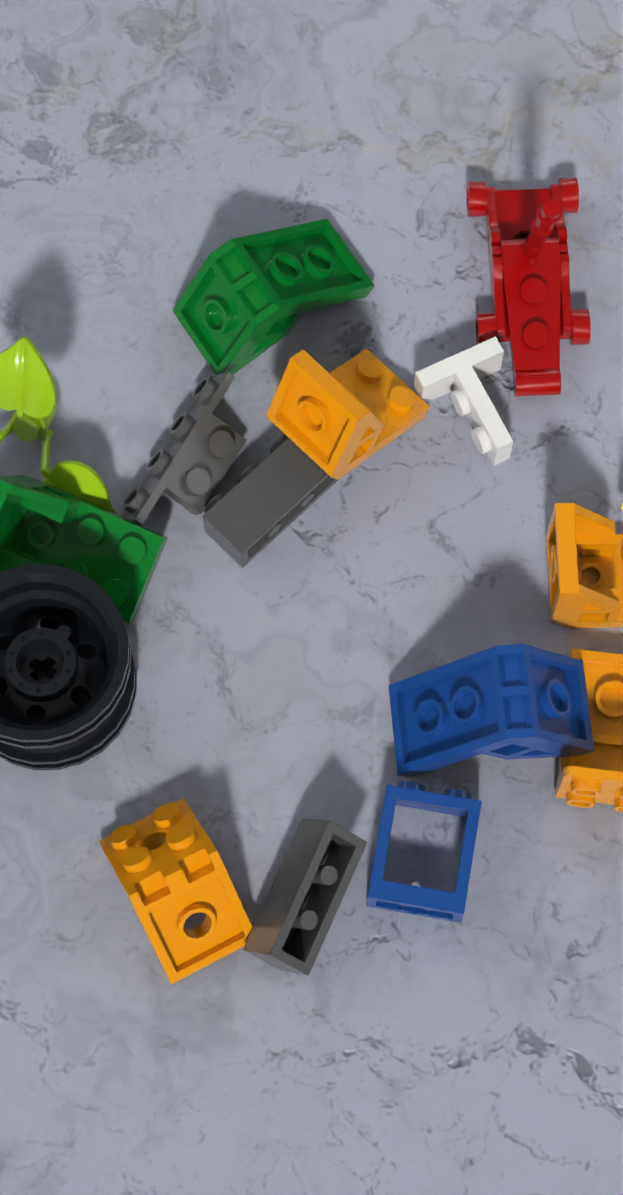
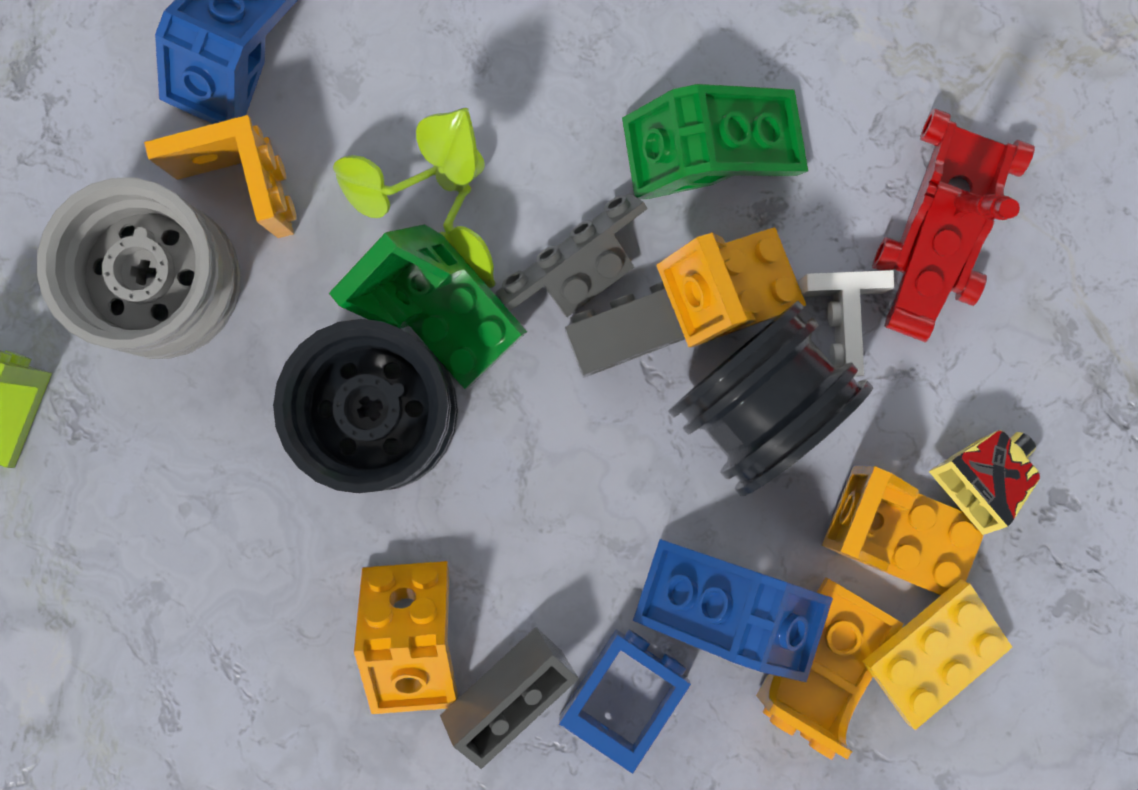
camera: 25 degrees right, 15 degrees up
none -> black wheel [668,301,873,496]

